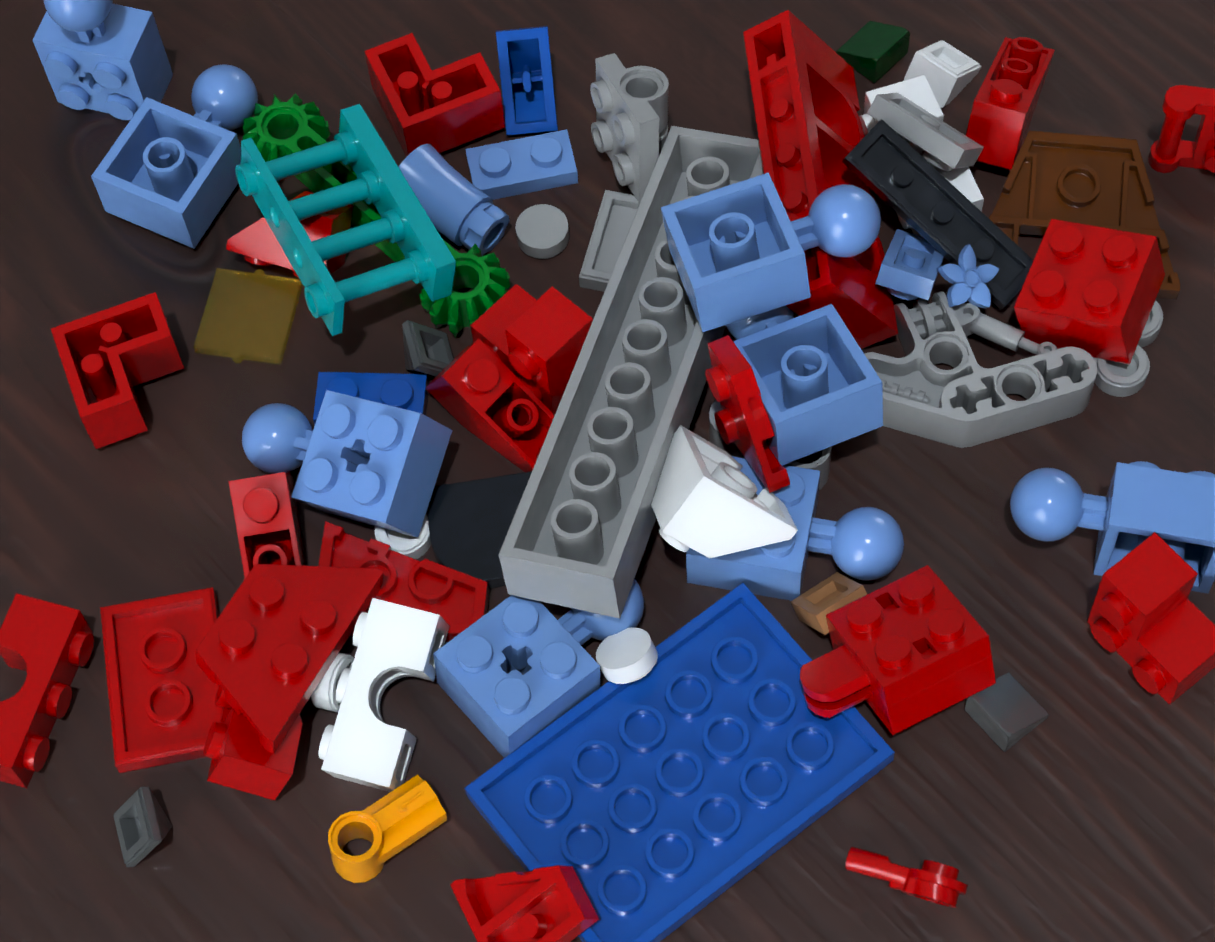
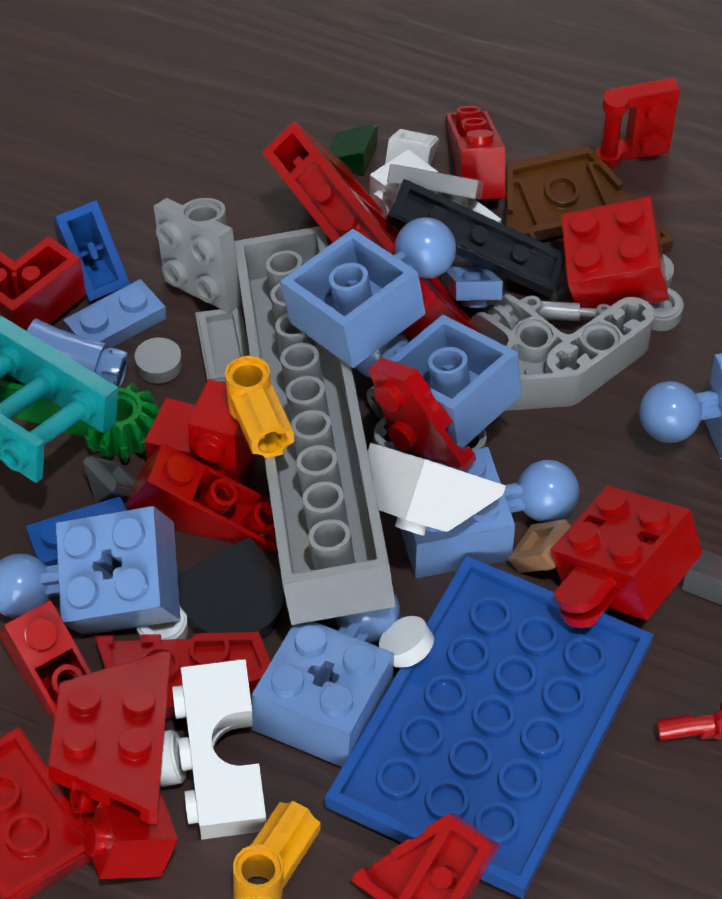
camera: 30 degrees left, 10 degrees down
medium blue plant [936,244,999,309] -> none
none -> light orange piece [225,356,294,459]

